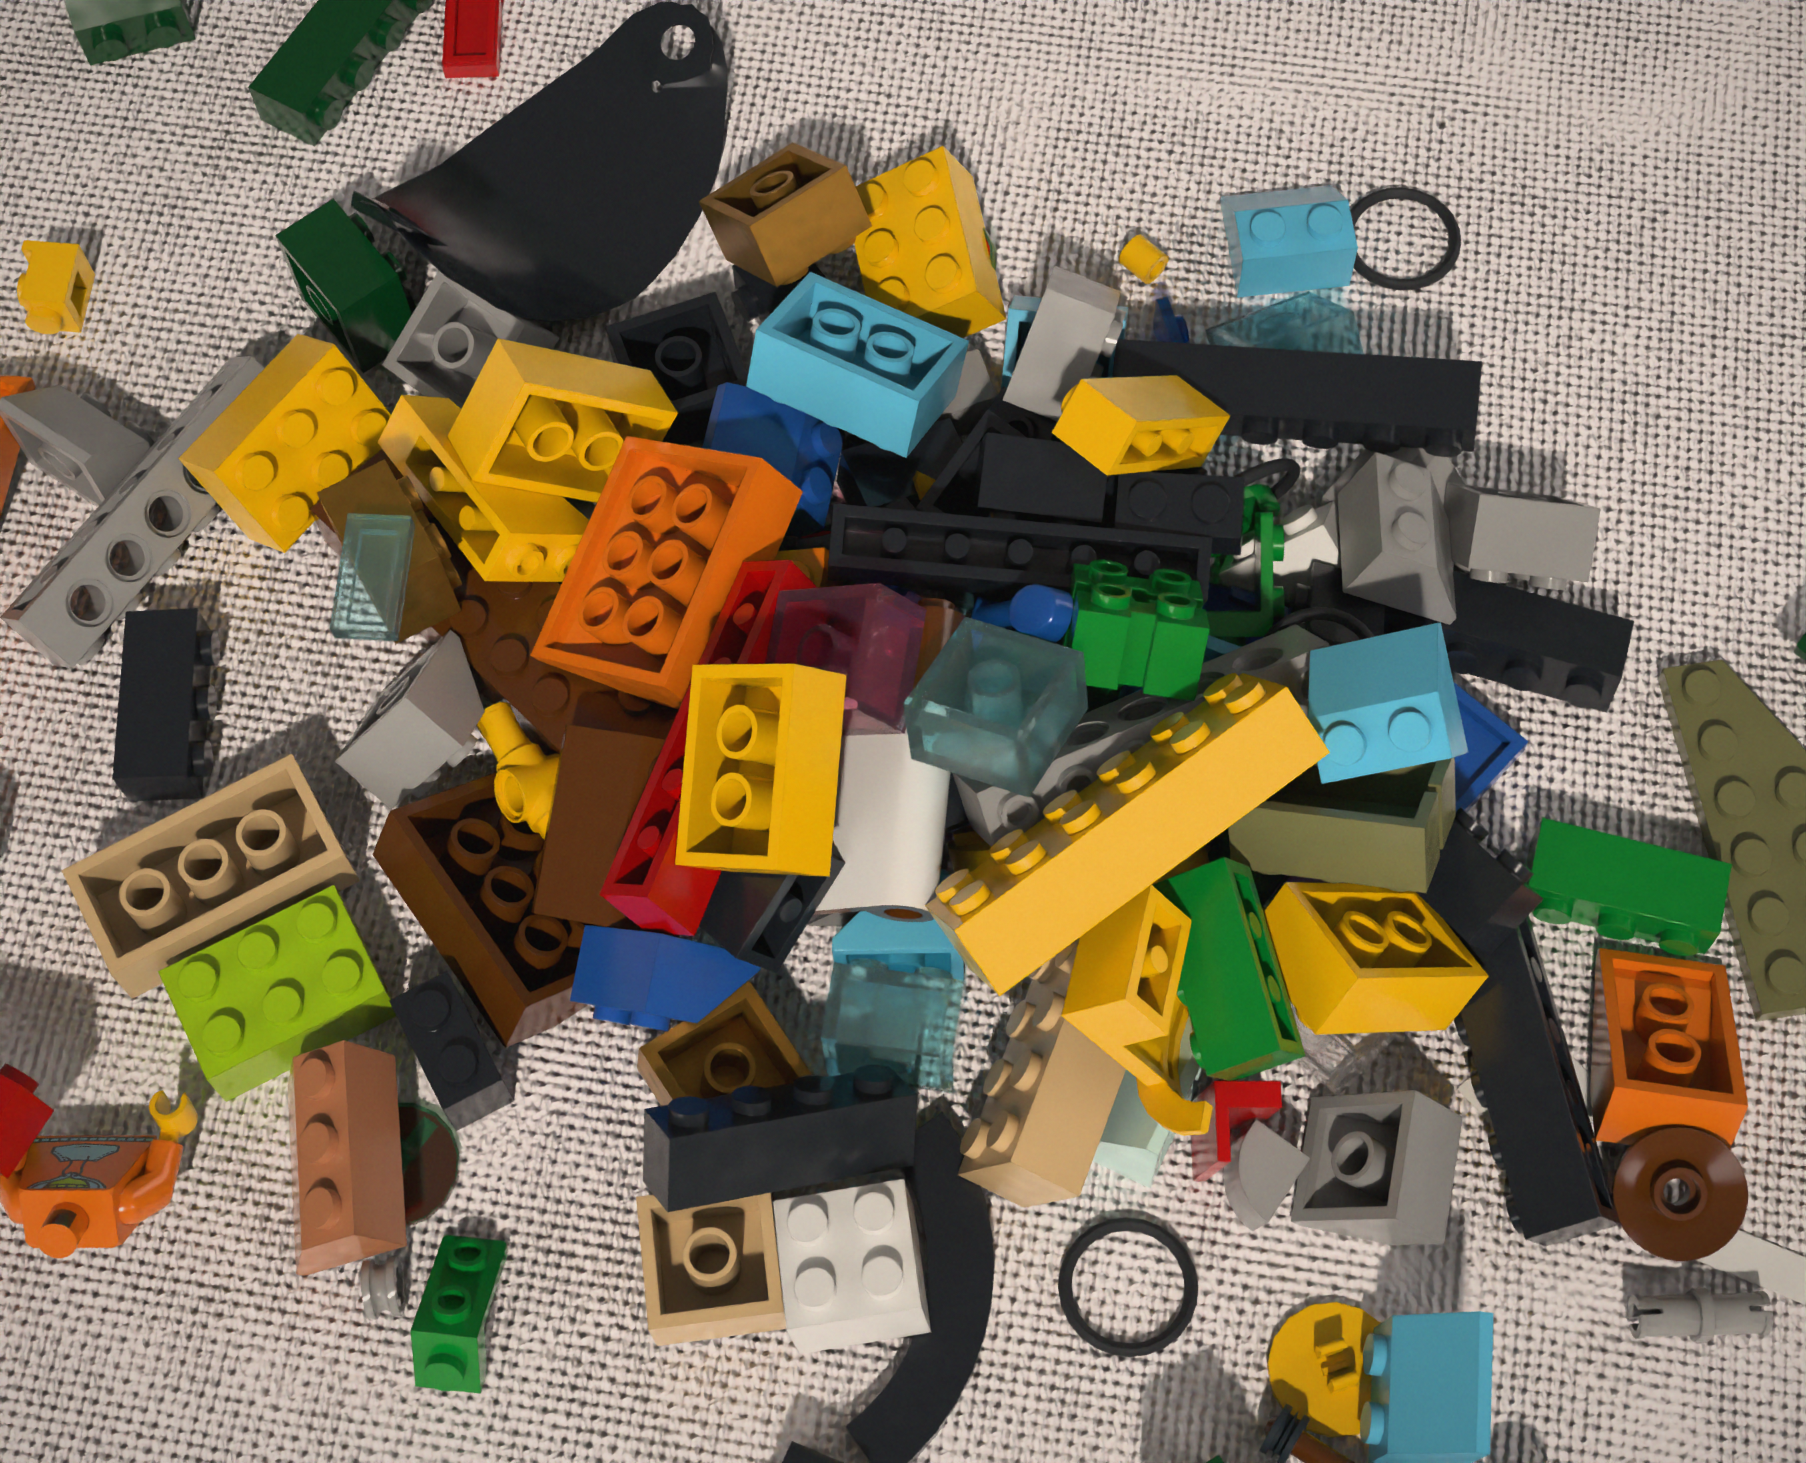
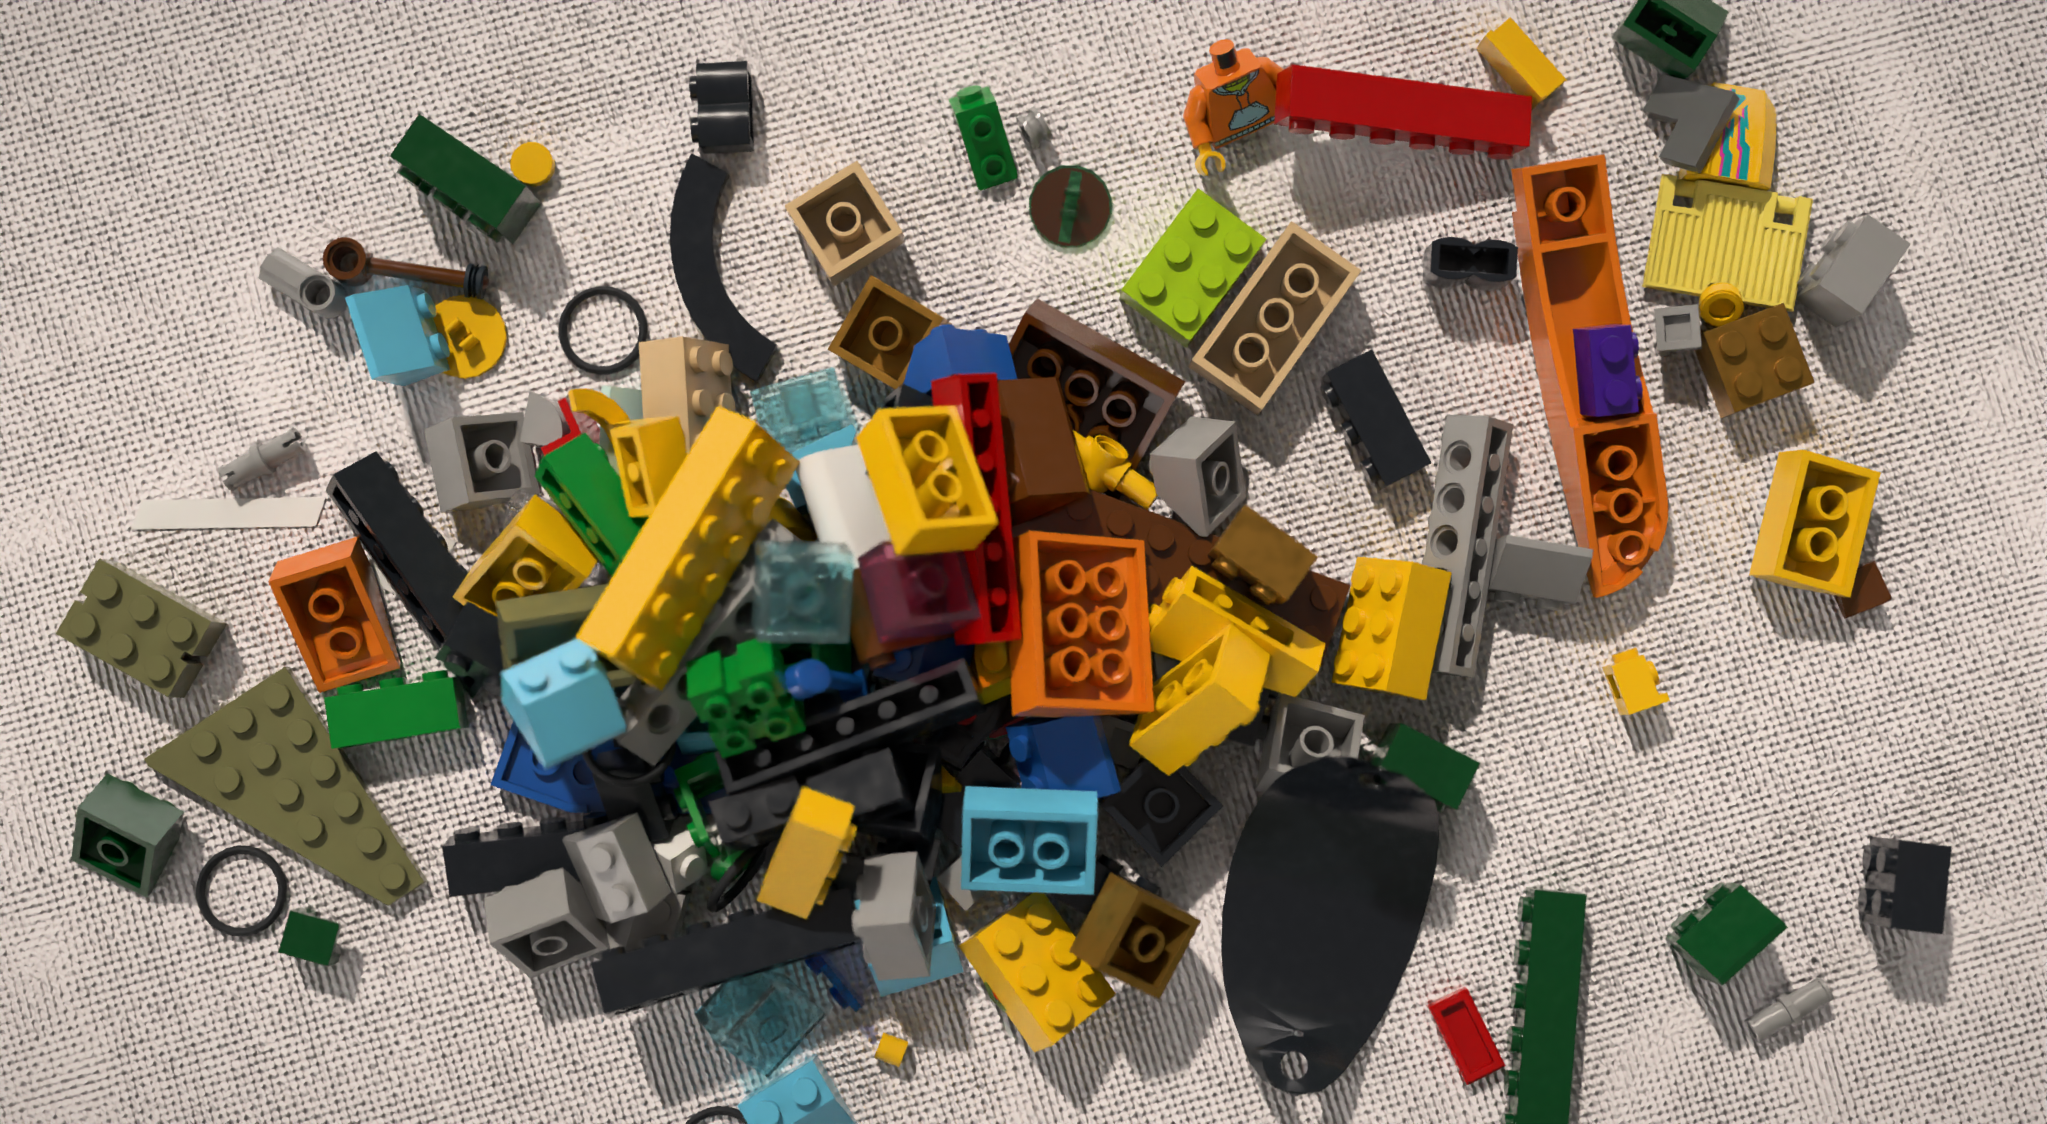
camera: 150 degrees right, 20 degrees up
nougat slope [287,1040,407,1276] -> none
clear light blue tile [330,513,415,641] -> none
black brick [389,971,514,1131] -> none
black brick [643,1064,918,1212] -> none
white brick [772,1179,931,1354] -> none
reddish brown dish [1612,1127,1748,1261] -> none

